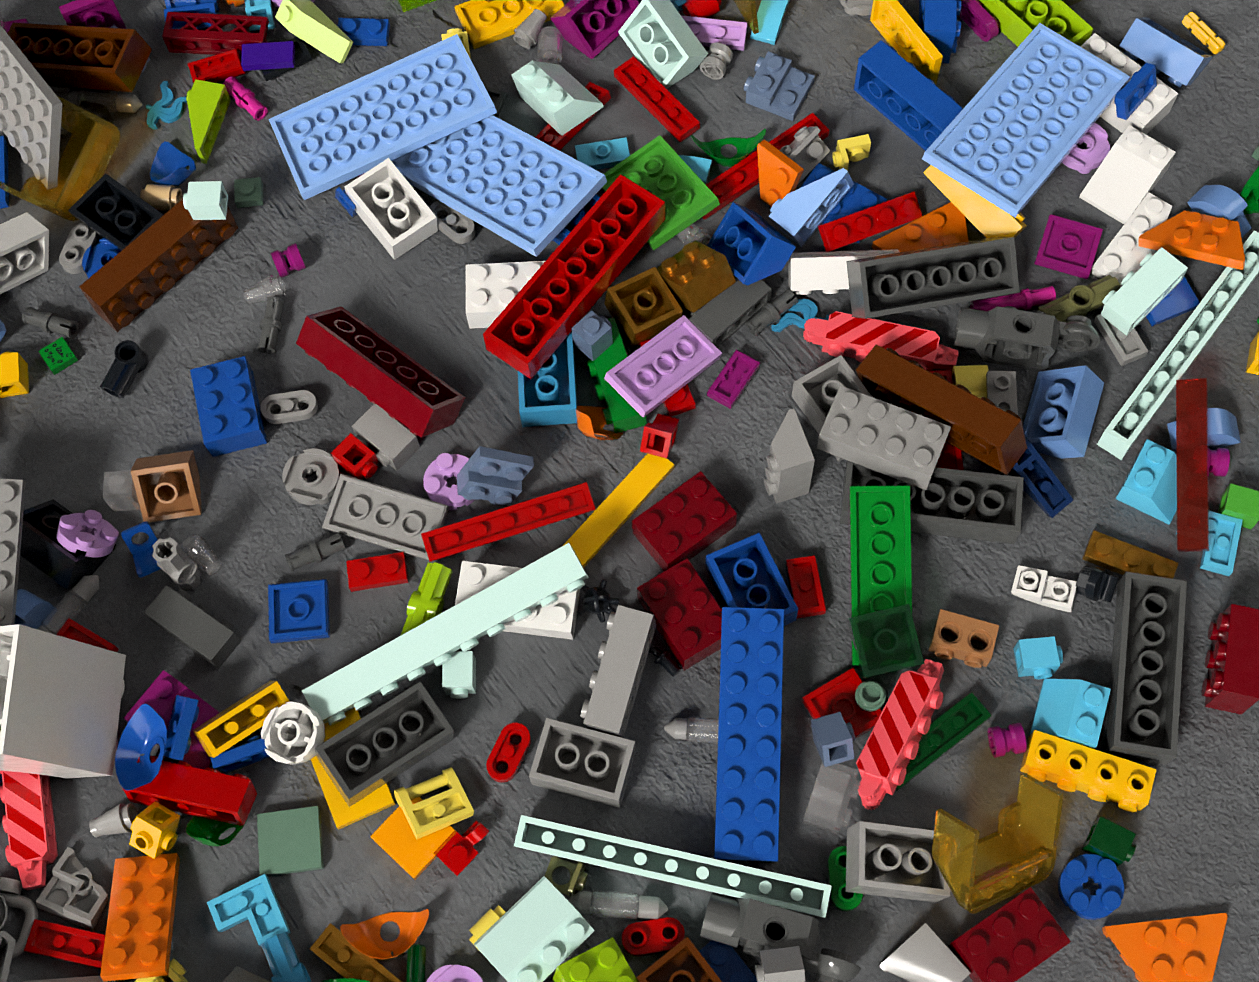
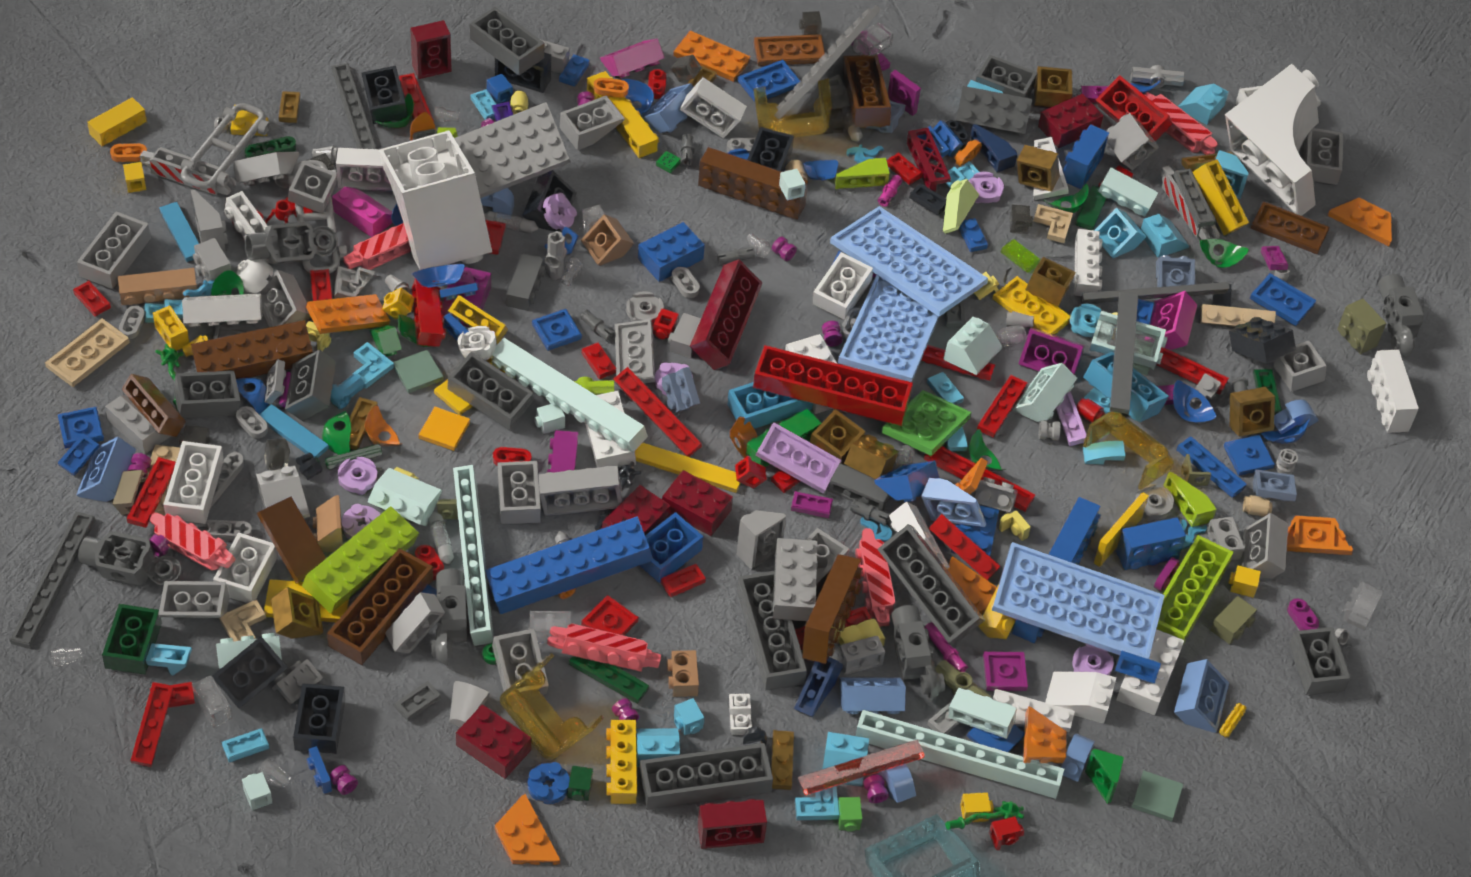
camera: 60 degrees right, 15 degrees down
black piece [100,340,148,398] -> none
sand green plate [234,177,263,208] -> none
dark purple tile [241,41,295,71] -> none
light yellow plate [394,767,474,840] -> none
red plate [433,820,489,876] -> none
sand blue brick [571,310,613,361] -> none
sand blue plate [744,51,815,121] -> none
sand blue brick [811,712,855,767] -> none
clear green brick [847,604,924,678] -> none
green plate [849,486,913,665] -> none
sand green plate [855,681,886,712] -> none
none -> green slope [370,325,402,356]
none -> magenta brick [547,430,578,473]
none -> magenta wheel [822,321,843,347]

